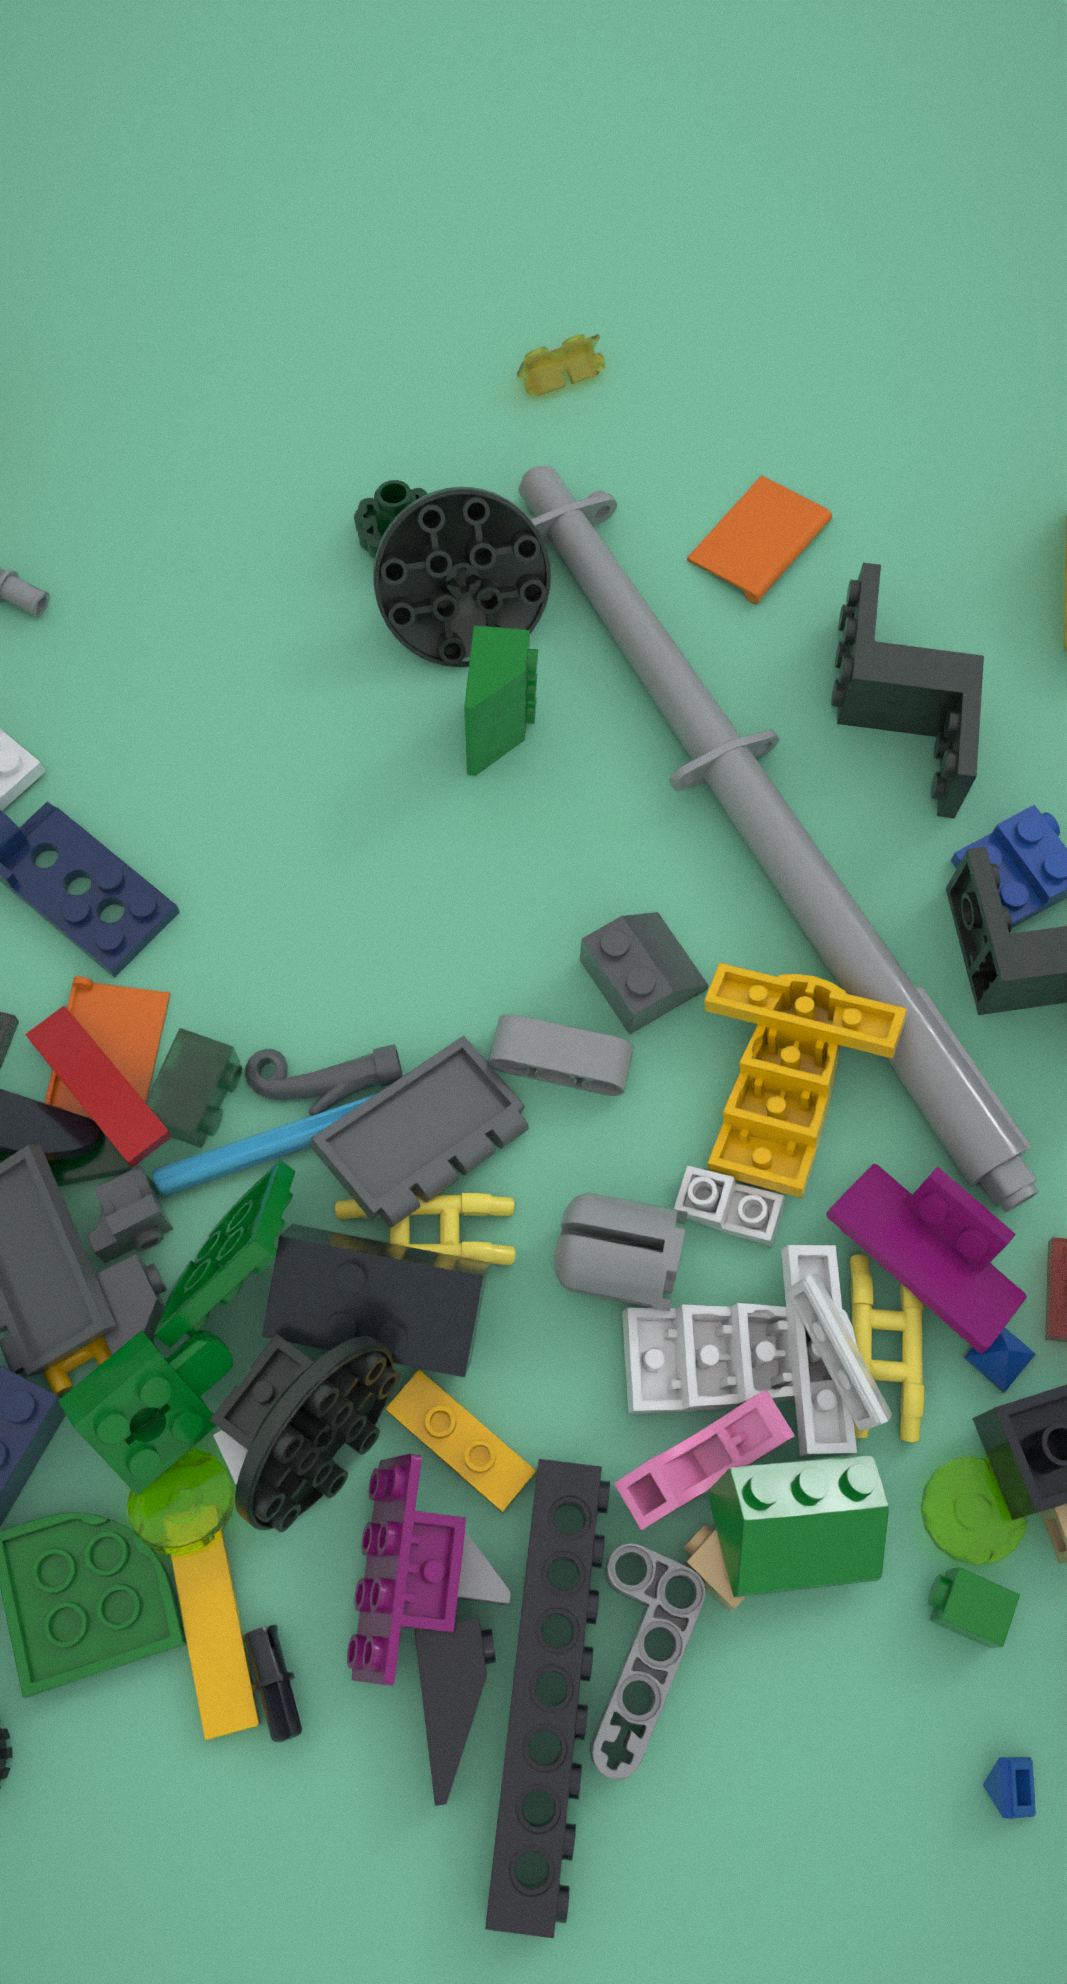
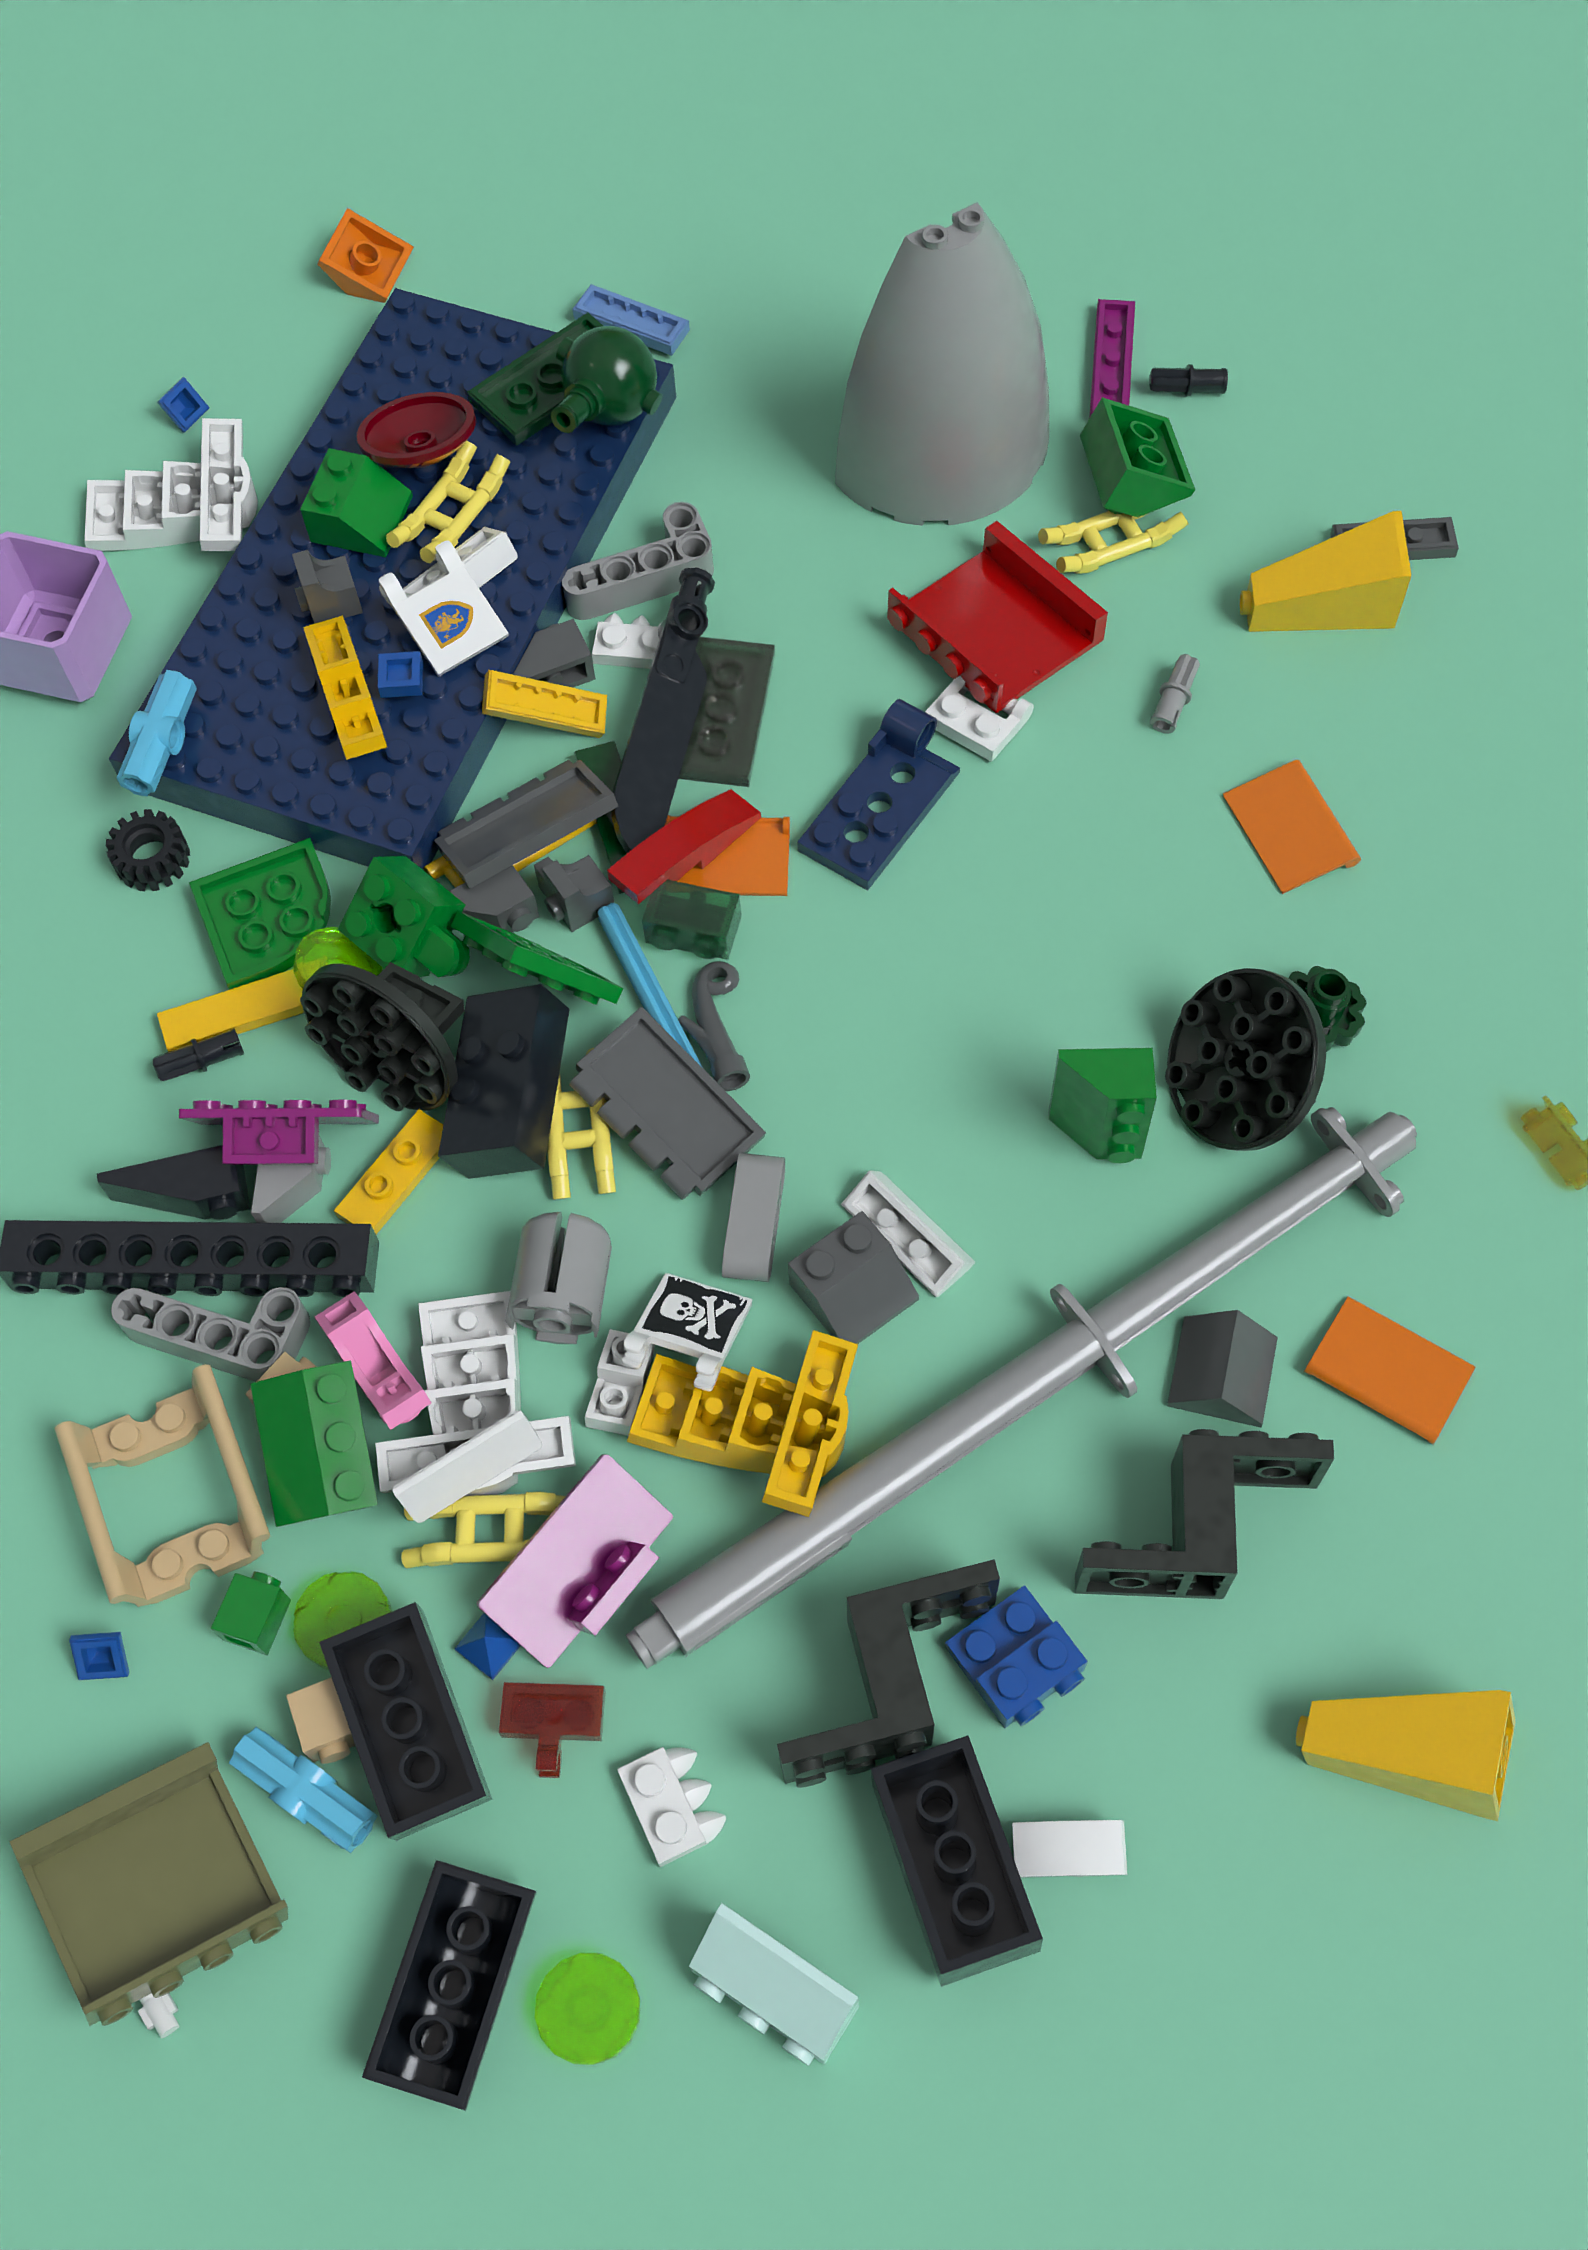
camera: 90 degrees right, 5 degrees down
none -> tan piece [54,1364,270,1607]
none -> flag [622,1273,753,1391]
none -> white slope [841,1170,975,1297]
none -> dark grey slope [1167,1310,1278,1428]
none -> orange piece [1223,760,1361,894]

